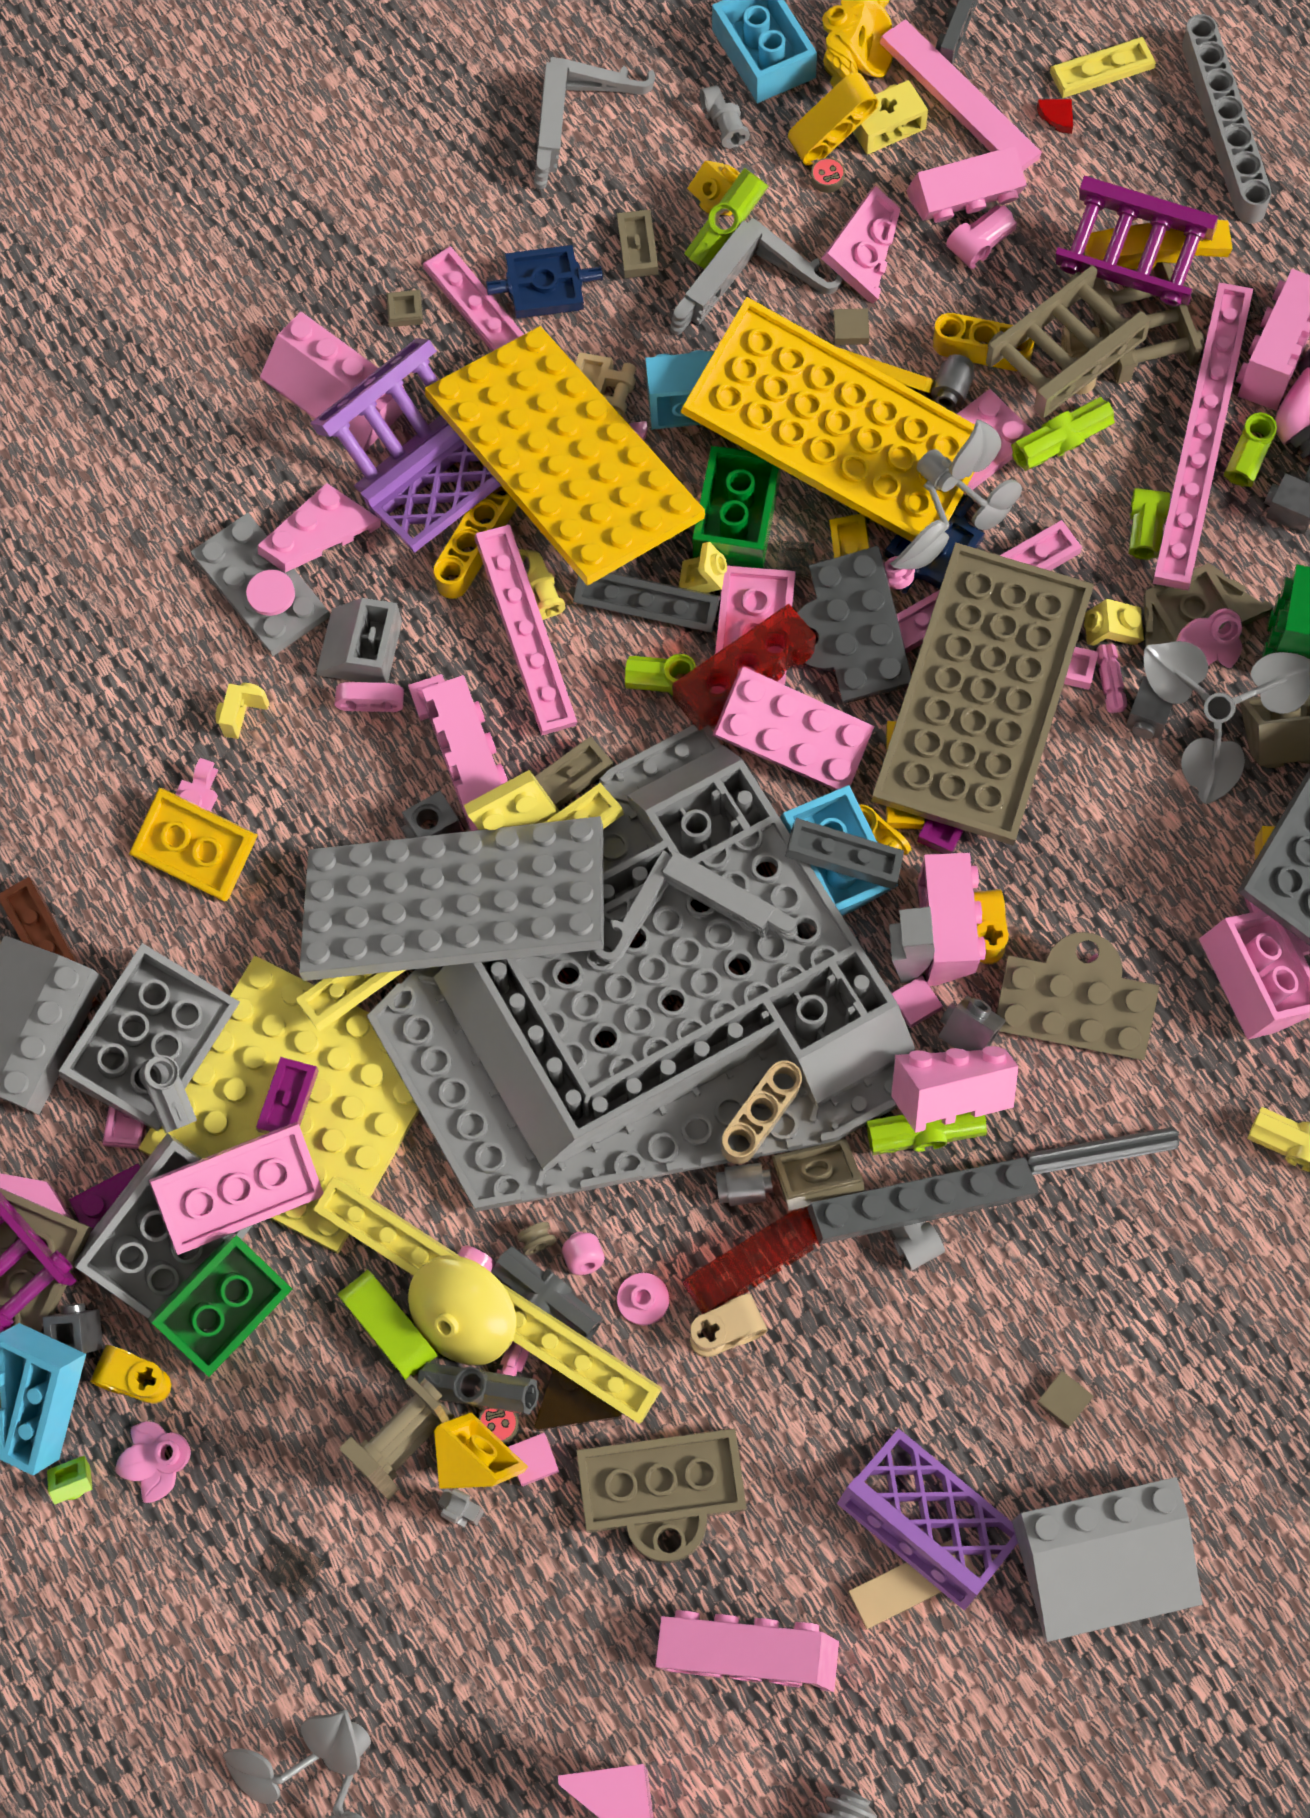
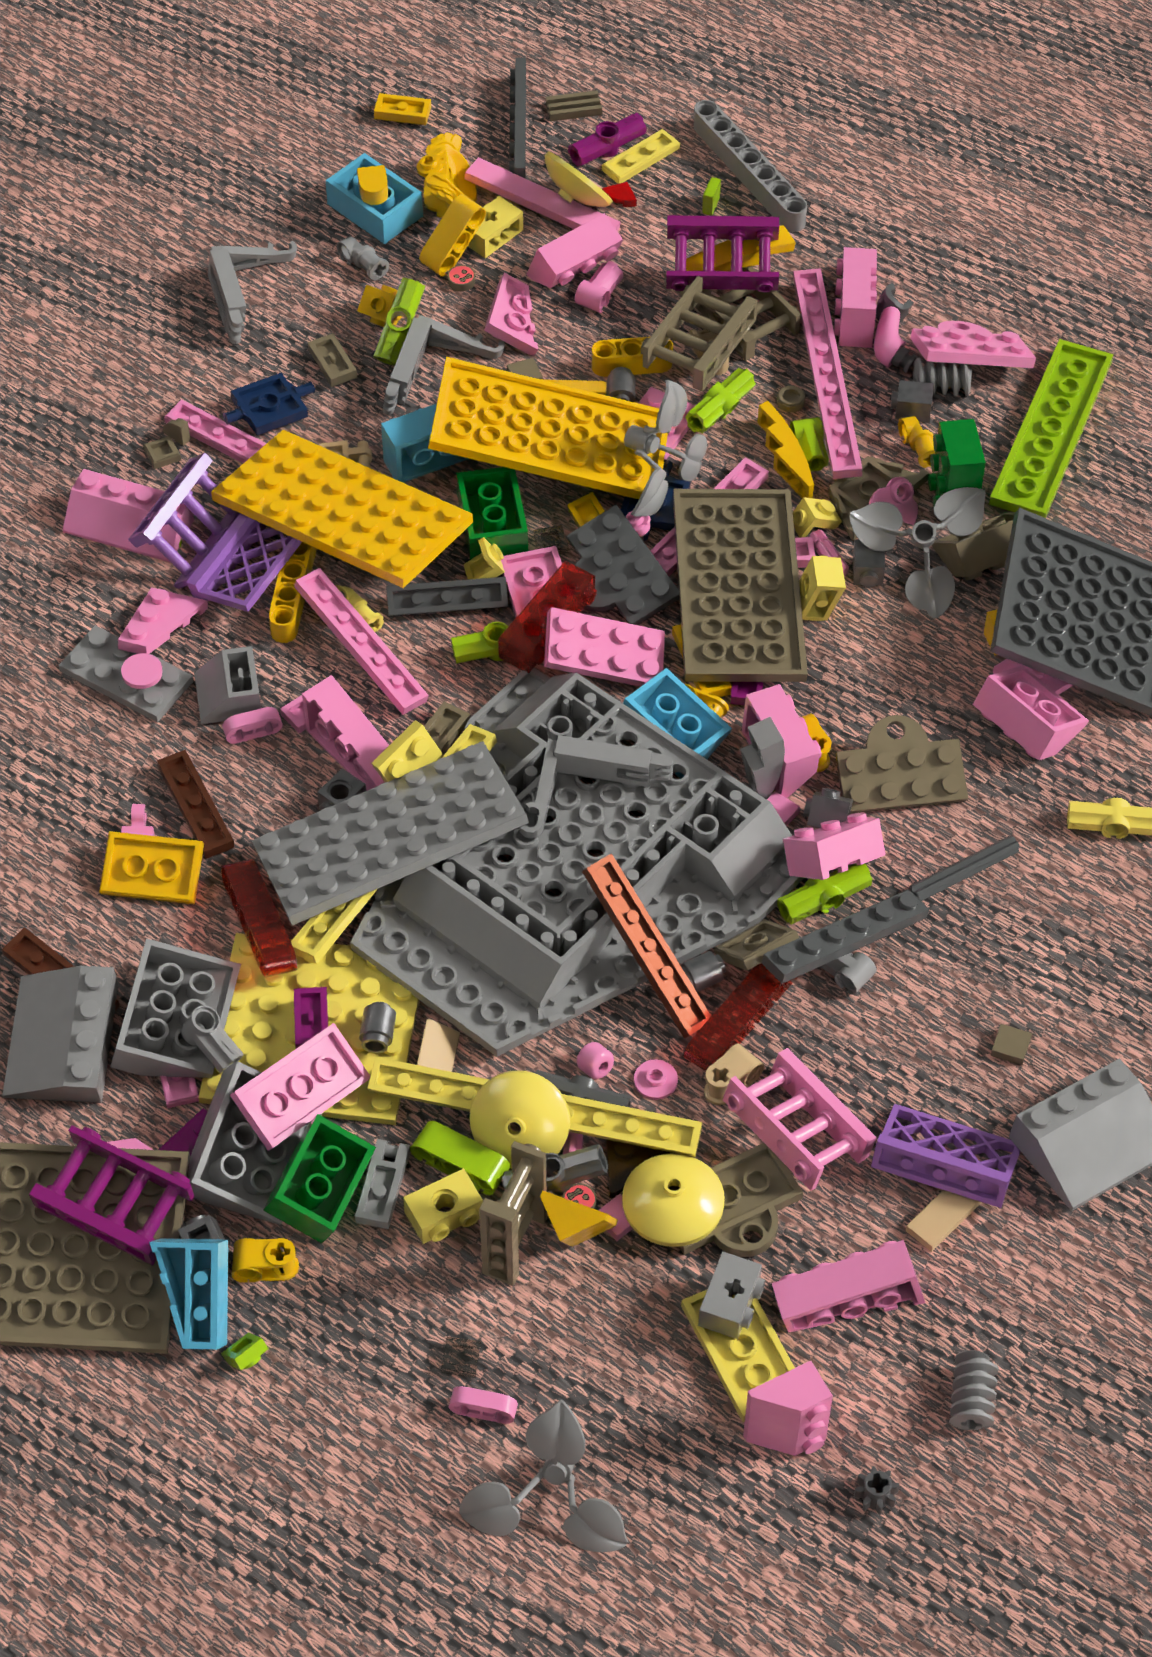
camera: 25 degrees left, 15 degrees down
bright pink plate [115,1421,191,1503] -> none
light yellow bracket [216,683,269,739] -> none
light grey plate [438,1488,484,1528] -> none
dark tan bush [517,1222,556,1255] -> none
tan beam [721,1061,802,1164] -> none
dark grey plate [785,818,904,889] -> none
lime piece [1224,412,1277,487] -> none
none -> copper plate [157,749,235,859]
none -> dark tan tile [163,418,190,446]
none -> clear red beam [221,858,297,978]
none -> light grey plate [355,1139,411,1229]
none -> yellow piece [357,165,388,205]
none -> flat silver brick [359,1002,396,1053]
none -> light yellow brick [403,1168,483,1244]
none -> tan slope [417,1019,460,1072]
none -> bright pink beam [448,1386,518,1424]
none -> light yellow dish [545,151,613,207]
none -> magenta piece [568,113,647,167]
none -> plate [582,853,714,1039]
none -> light yellow dish [622,1153,725,1247]
none -> light yellow plate [681,1289,795,1422]
none -> light grey brick [698,1252,766,1339]
none -> lime tile [702,177,721,216]
none -> bright pink fence [723,1048,877,1191]
none -> yellow slope [758,401,814,499]
none -> dark tan tile [777,386,805,412]
none -> light yellow brick [799,555,846,621]
none -> yellow connector [898,416,935,468]

